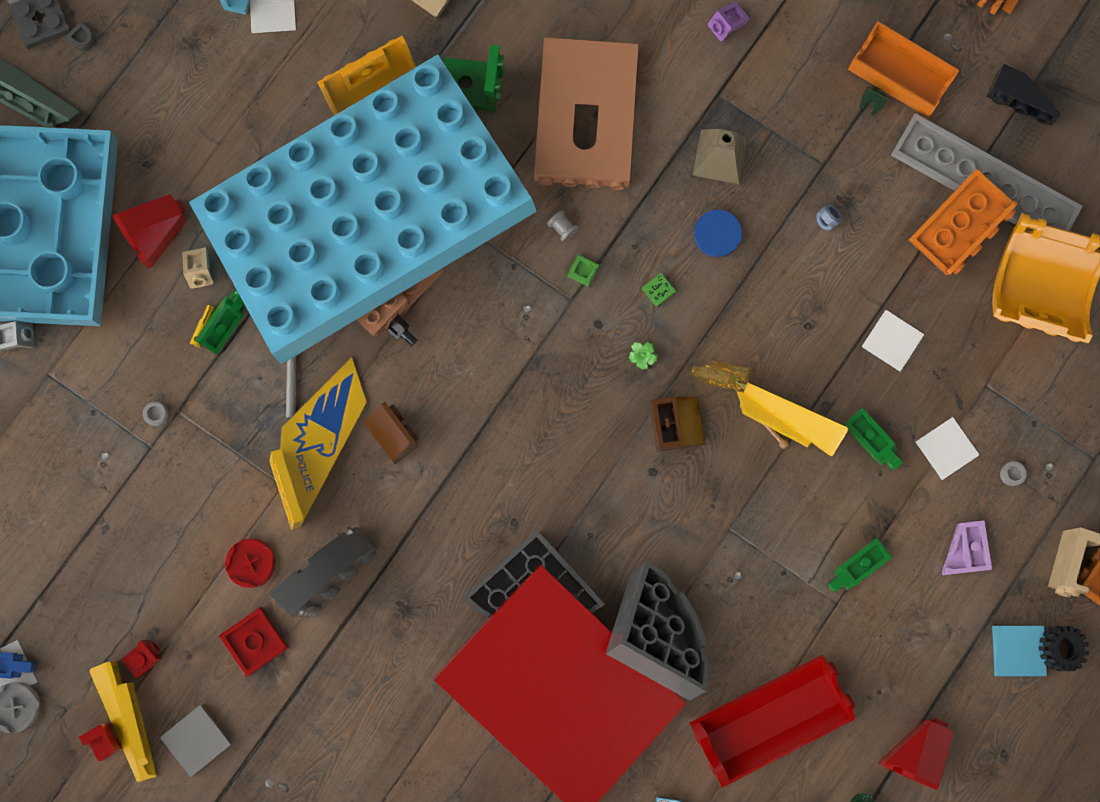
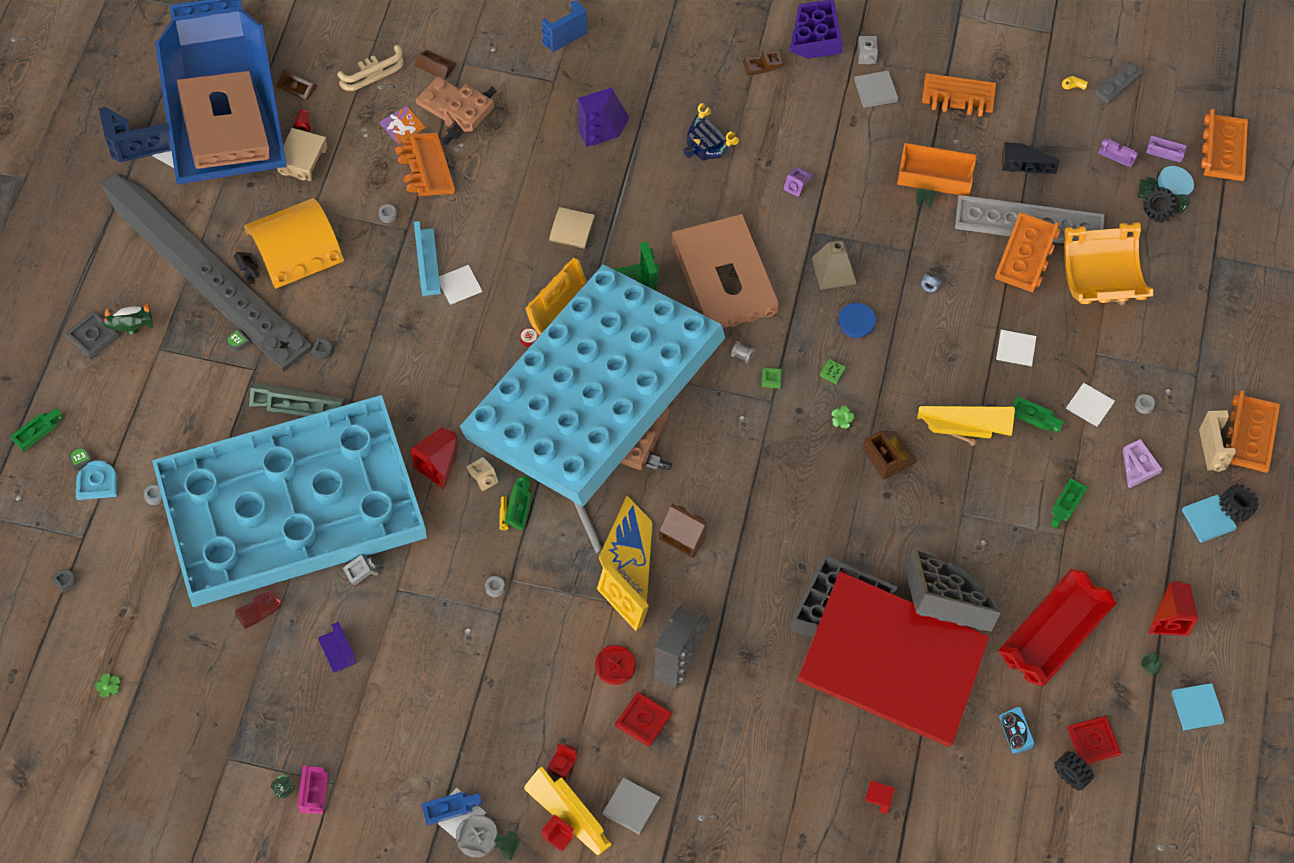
camera: 20 degrees left, 20 degrees down
clear yellow bracket [690,361,752,393] -> none
none -> clear green tile [494,831,520,860]
none -> tile [520,327,538,347]

